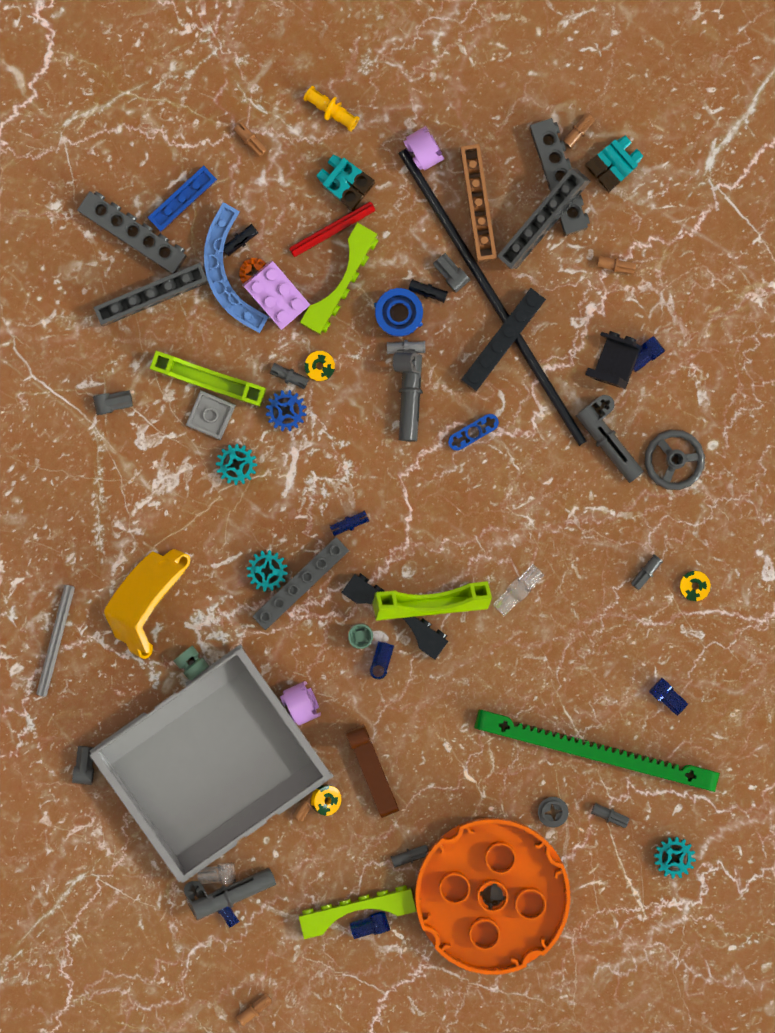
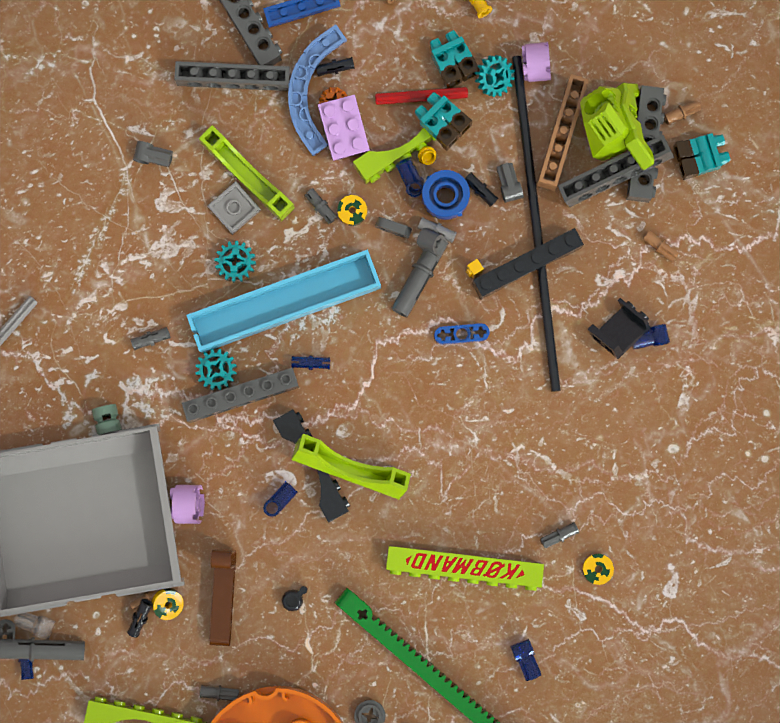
camera: 25 degrees right, 5 degrees down
yellow panel [104,549,191,659] -> none
blue gear [265,390,307,432] -> none
sand green wheel [348,624,373,649] -> none
clear piece [493,564,544,616] -> none
dark grey piece [575,395,644,483] -> none
dark grey piece [644,430,705,490] -> none
none -> black pin [127,599,153,638]
none -> dark grey pin [130,327,171,351]
none -> medium azure piece [186,249,381,353]
none -> black piece [282,586,308,611]
none -> dark grey beam [375,217,412,239]
none -> lime brick [386,546,544,591]
none -> clear blue piece [396,157,425,198]
none -> hips [415,92,472,151]
none -> yellow plate [418,146,436,165]
none -> yellow piece [466,259,484,278]
none -> teal gear [475,55,515,97]
none -> lime helmet [580,83,654,170]

